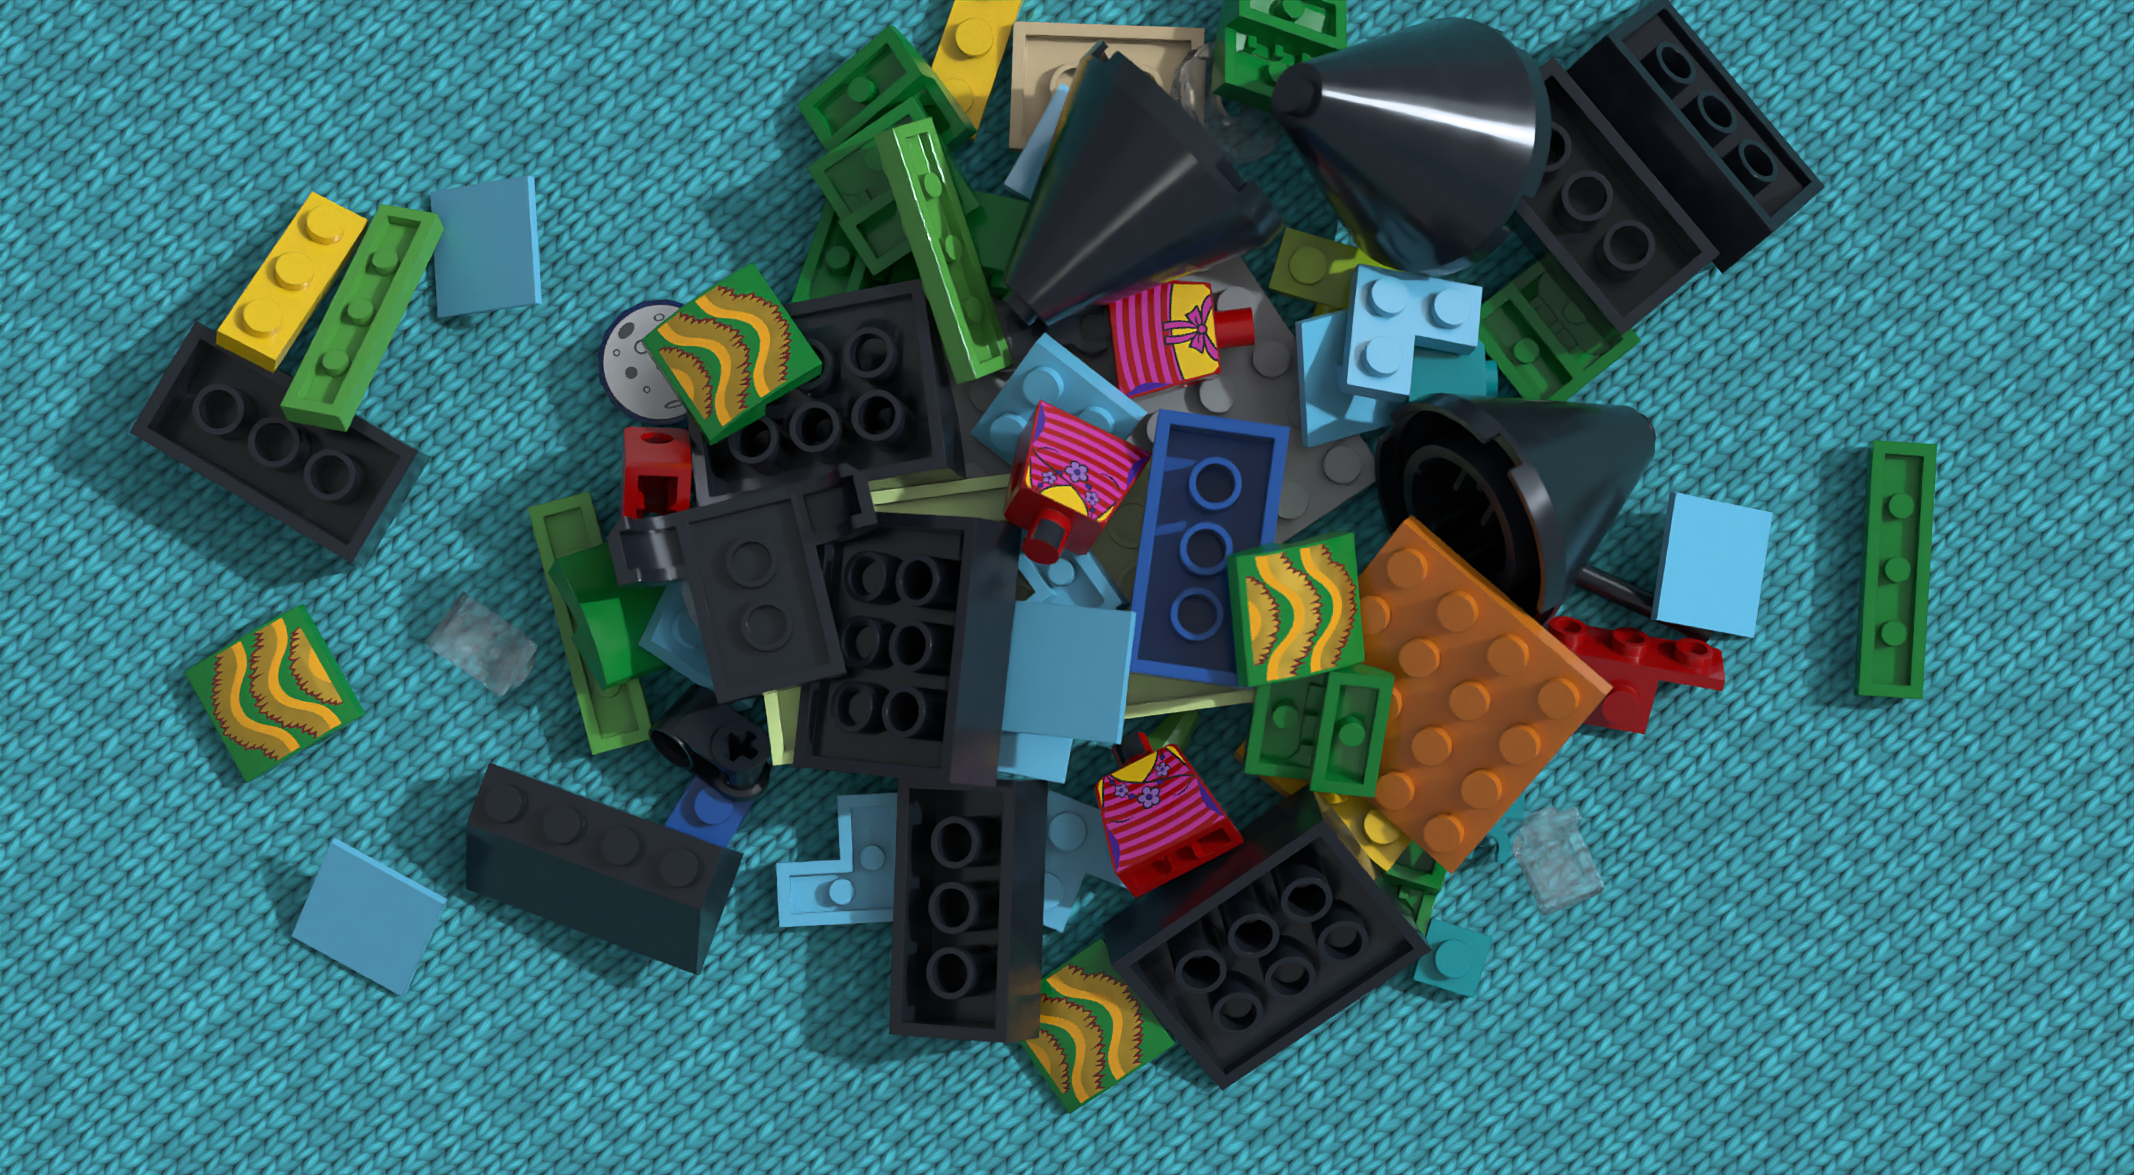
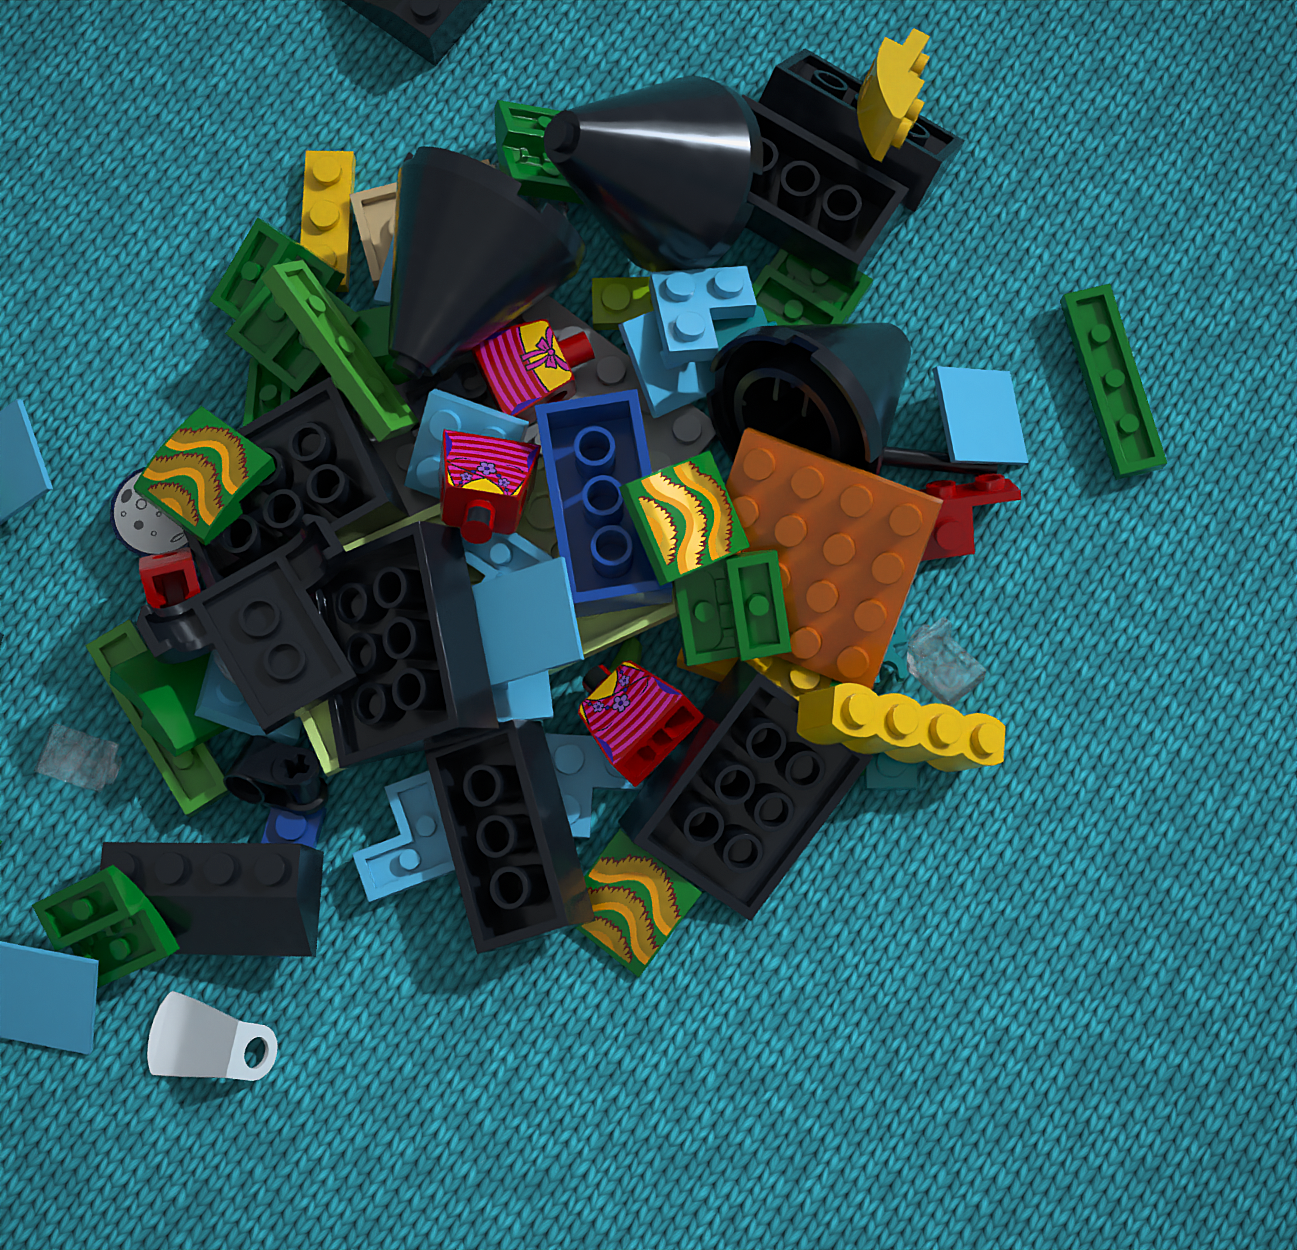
camera: 20 degrees left, 10 degrees down
none -> green slope [32,865,180,988]
none -> white piece [147,991,278,1081]
none -> yellow brick [797,683,1005,772]
none -> yellow slope [857,28,930,162]

